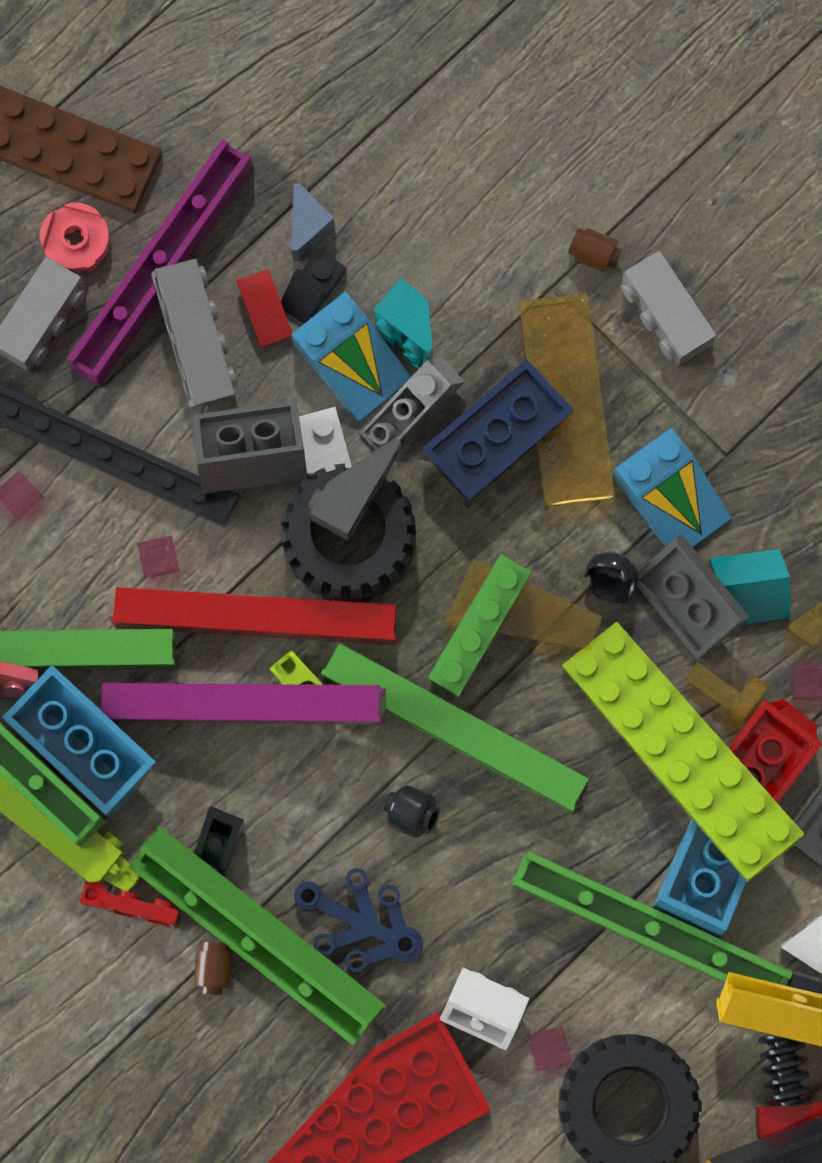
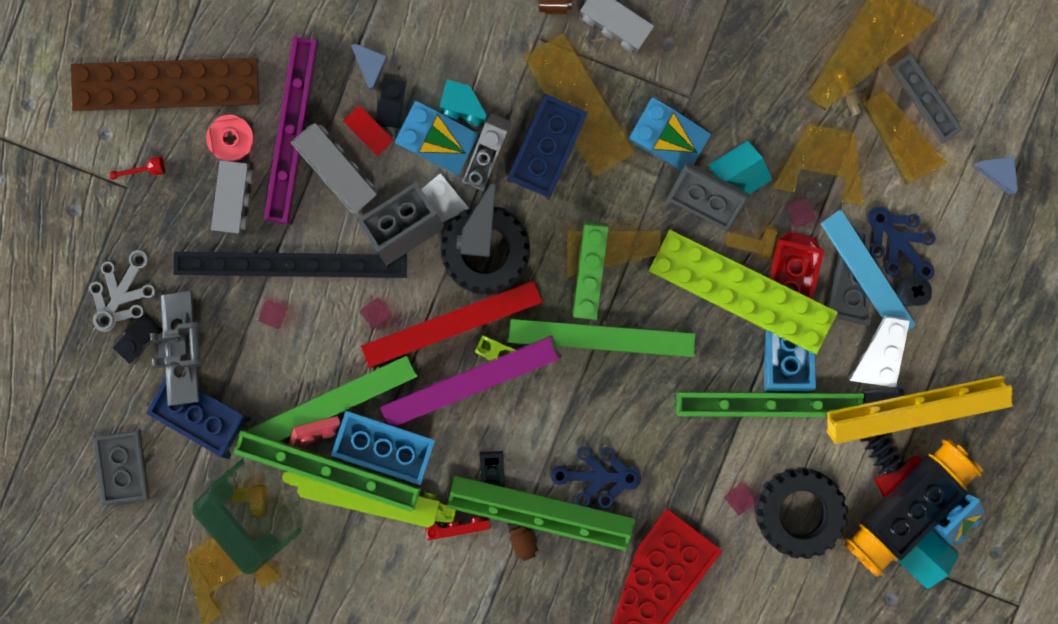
camera: 30 degrees left, 10 degrees up
black head [384,785,440,838] -> none
white brick [440,968,529,1050] -> none
black hair [584,551,638,603] -> none

